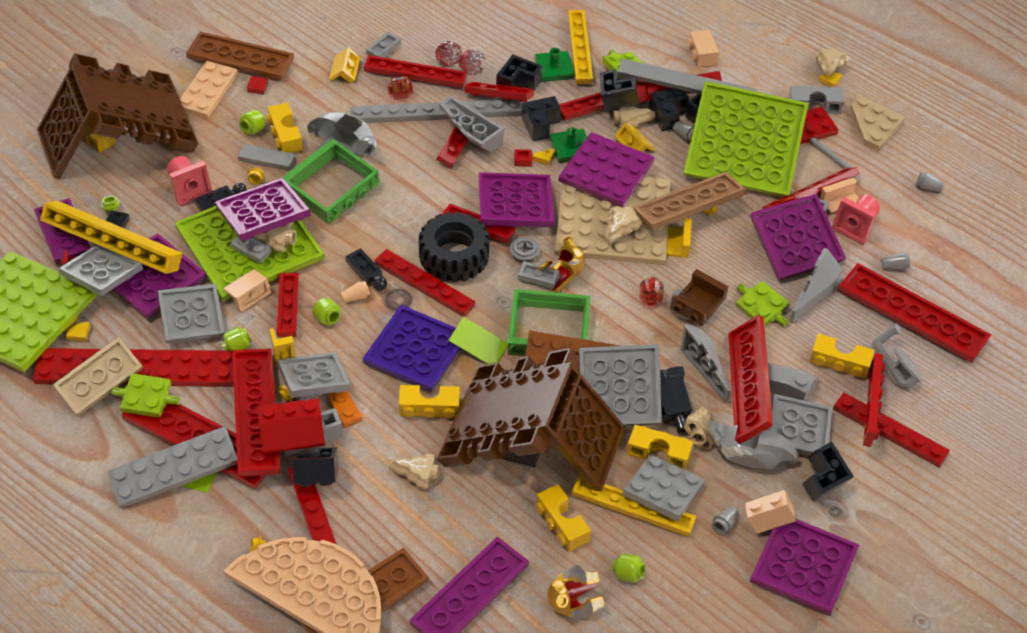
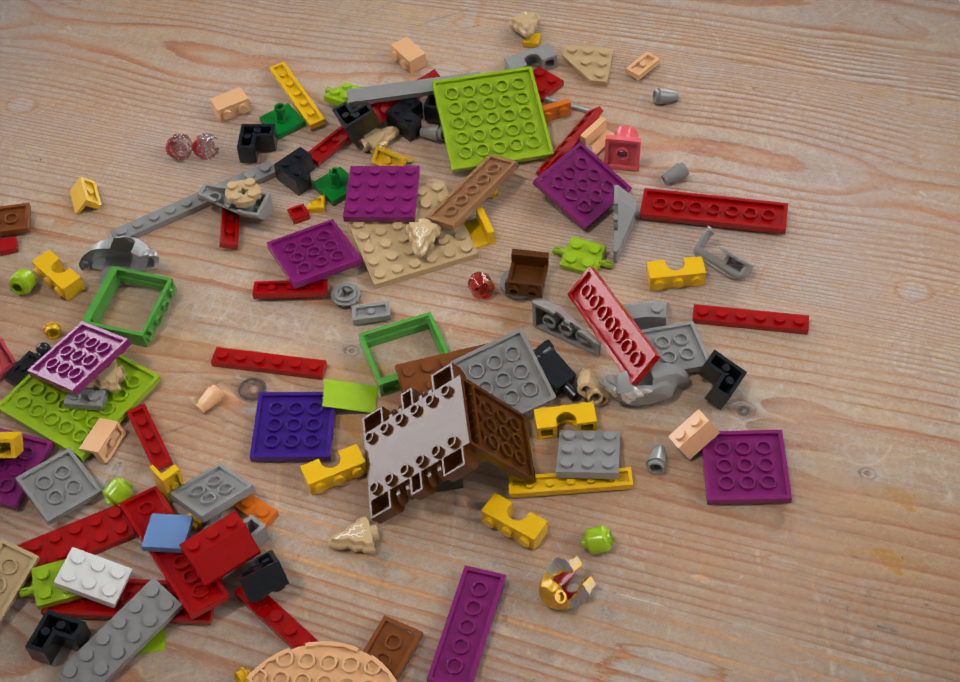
camera: 20 degrees left, 0 degrees up
light grey tile [238,144,295,171] -> none
lime head [312,298,341,326] -> none
black plate [345,248,387,291] -> none
red plate [364,55,467,88] -> none
light grey plate [366,32,401,58] -> none
clear red head [387,76,413,100] -> none
black tyre [419,212,490,283] -> none
red plate [464,81,534,102] -> none
pearl gold piece [536,236,585,293] -> none
red plate [863,353,885,448] -> none
none -> black brick [25,609,91,665]
none -> white plate [54,547,133,608]
none -> medium blue tile [141,513,194,553]
none -> light nougat brick [210,87,251,123]
none -> tan plate [225,178,262,208]
none -> orange plate [542,98,571,122]
none -> light nougat plate [626,52,660,81]

